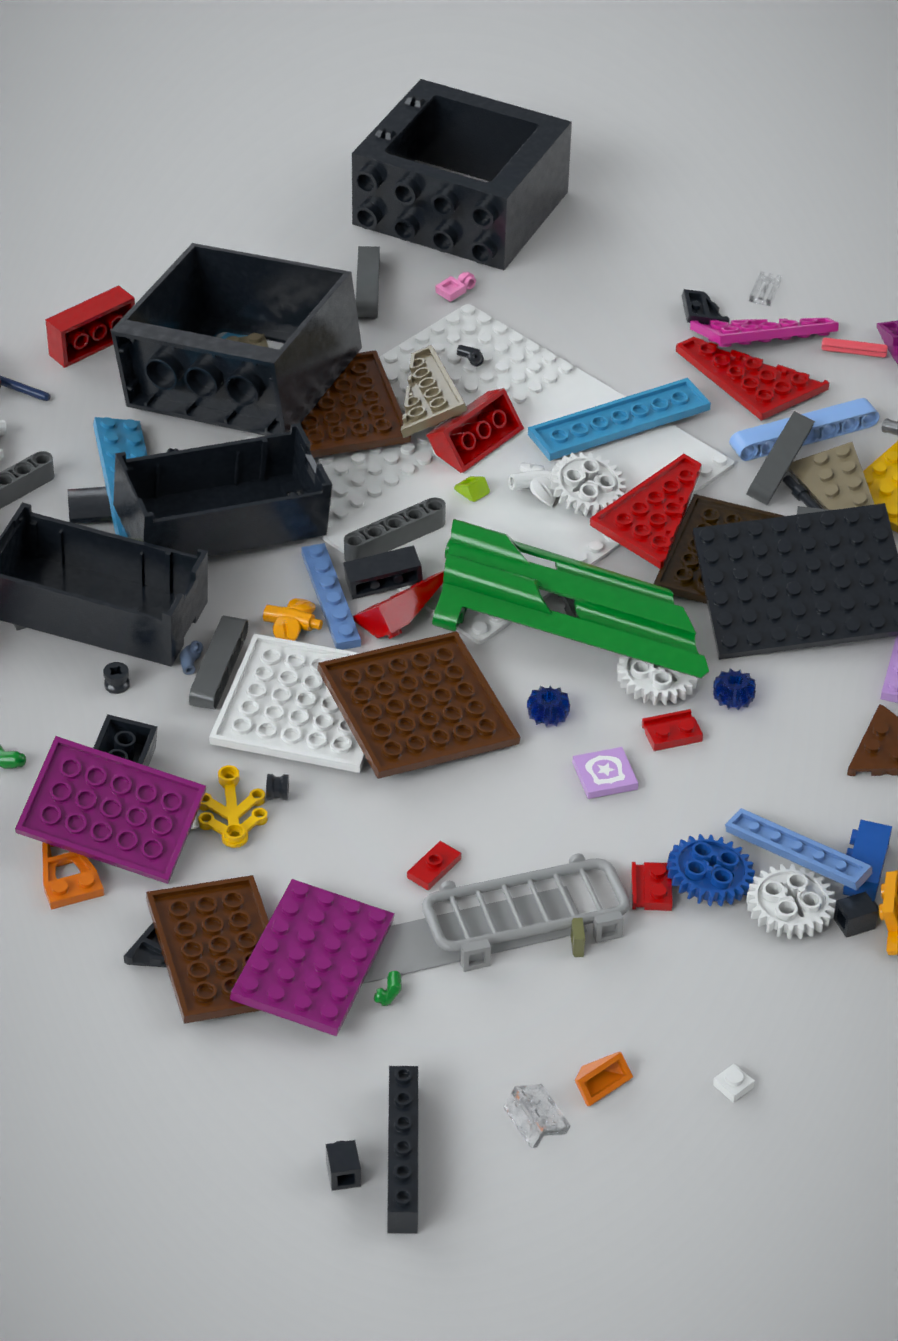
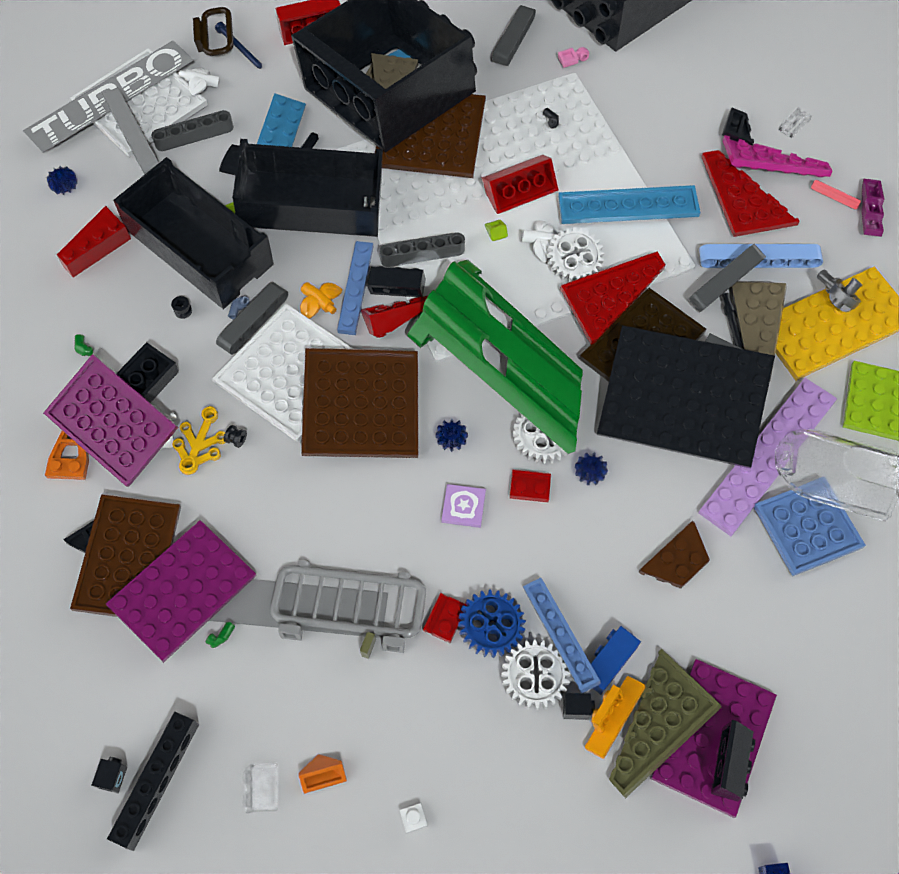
camera: 25 degrees right, 20 degrees up
dark tan wing [401,345,468,438] -> none
red plate [407,841,462,890] -> none

